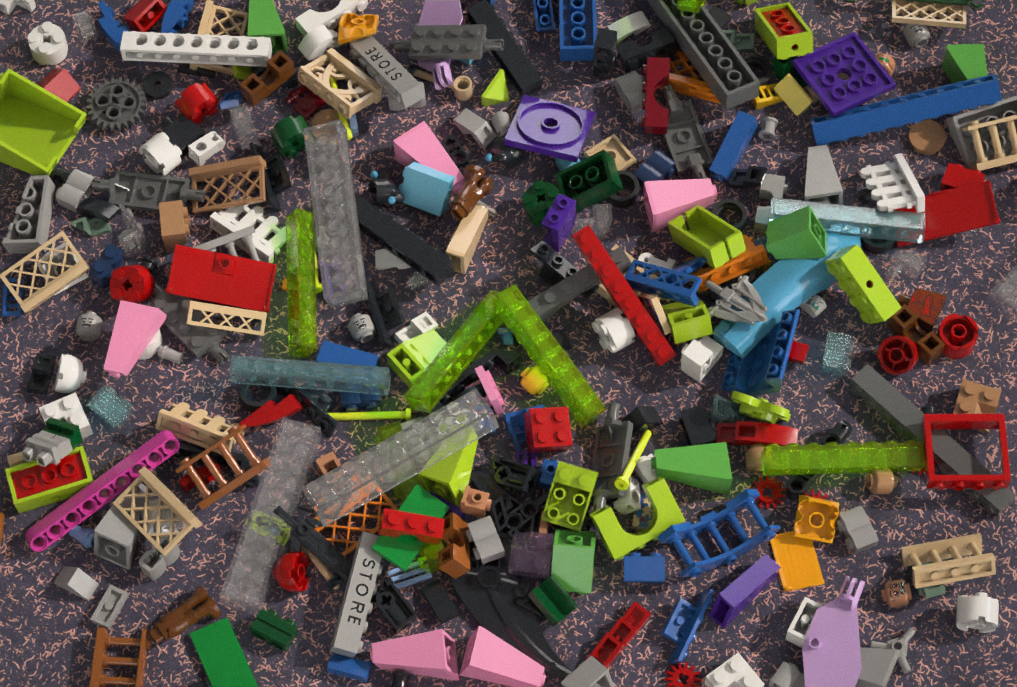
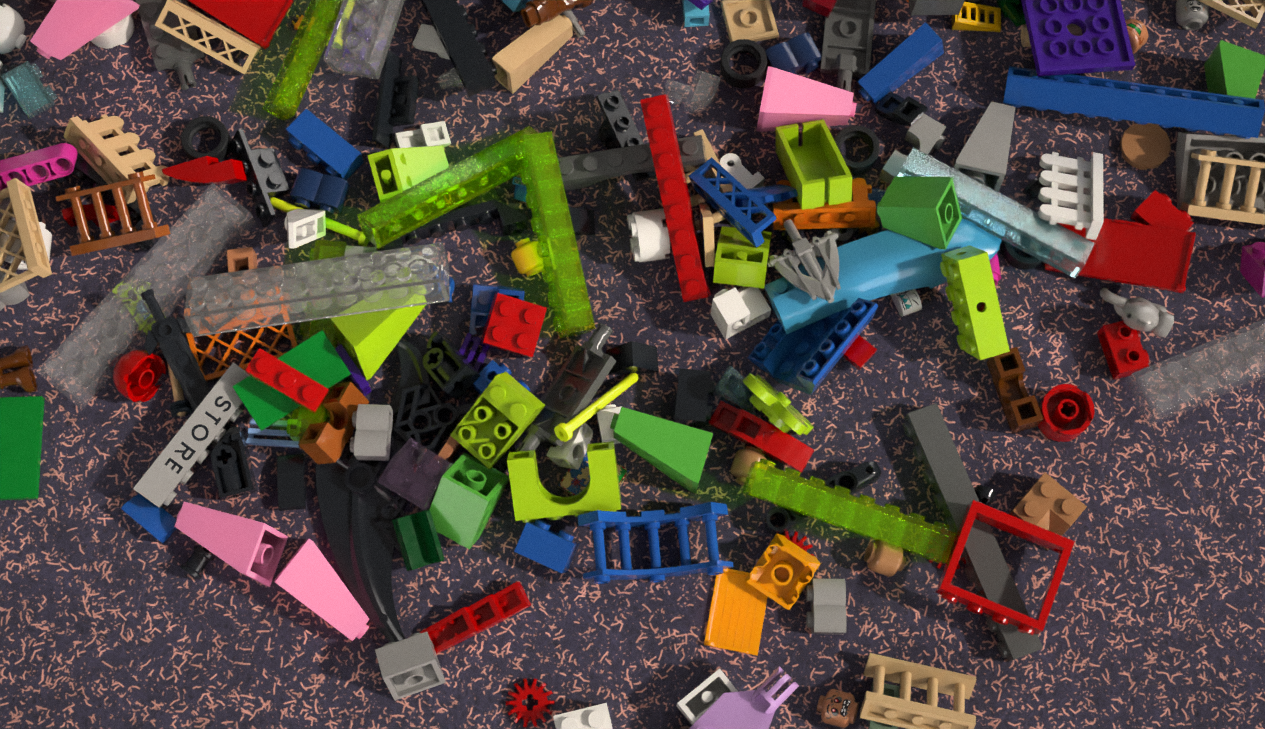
camera: 20 degrees right, 10 degrees up
light grey pin [157,345,184,365] -> none
clear light blue brick [229,355,391,395] -> none
dark green brick [250,608,299,653] -> none
light grey head [348,313,376,343] -> none
bright pink plate [456,365,505,415] -> none
nougat brick [460,485,492,518] -> none
dark green brick [522,180,560,226] -> none
dark purple panel [542,194,576,252] -> none
dark green brick [555,149,623,213] -> none
blue bracket [661,589,714,664] -> none
dark purple slope [709,554,781,629] -> none
red gear [750,475,786,510] -> none
light grey bush [758,116,778,141] -> none
light yellow slope [774,73,813,116] -> none
clear light blue brick [821,331,854,376] -> none
red cylinder [877,335,918,375] -> none
clear brick [884,249,927,286] -> none
reddish brown torso [897,288,947,333] -> none
none -> white slope [284,209,326,249]
none -> red brick [1097,321,1149,380]
none -> light grey animal [1100,288,1174,338]

